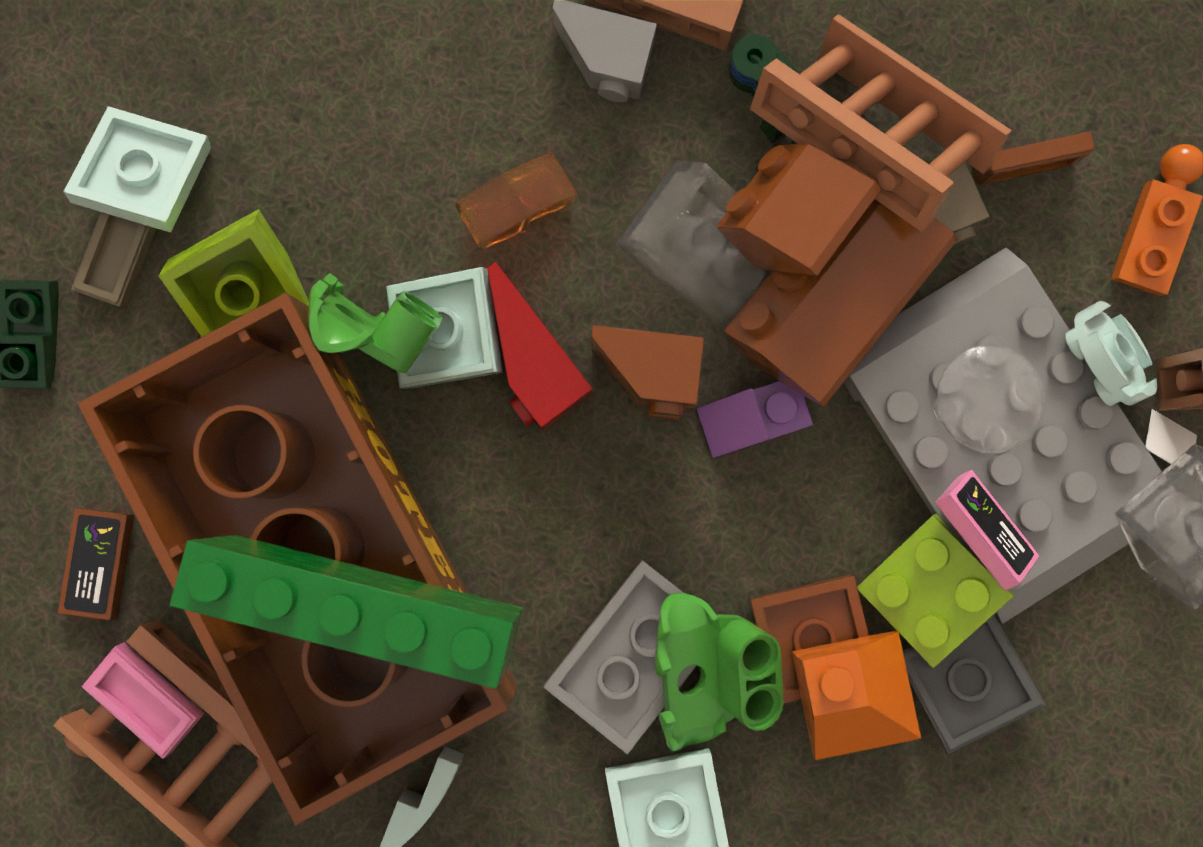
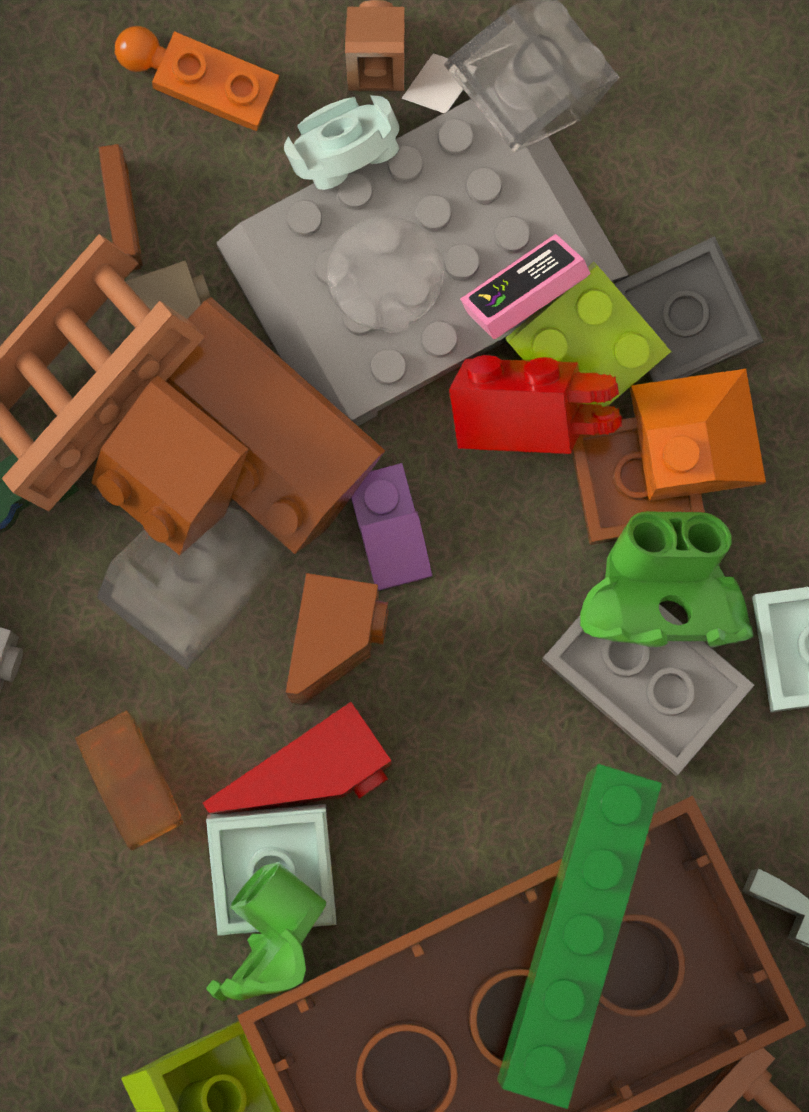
camera: 85 degrees left, 5 degrees down
none -> red hinge [449,355,622,454]

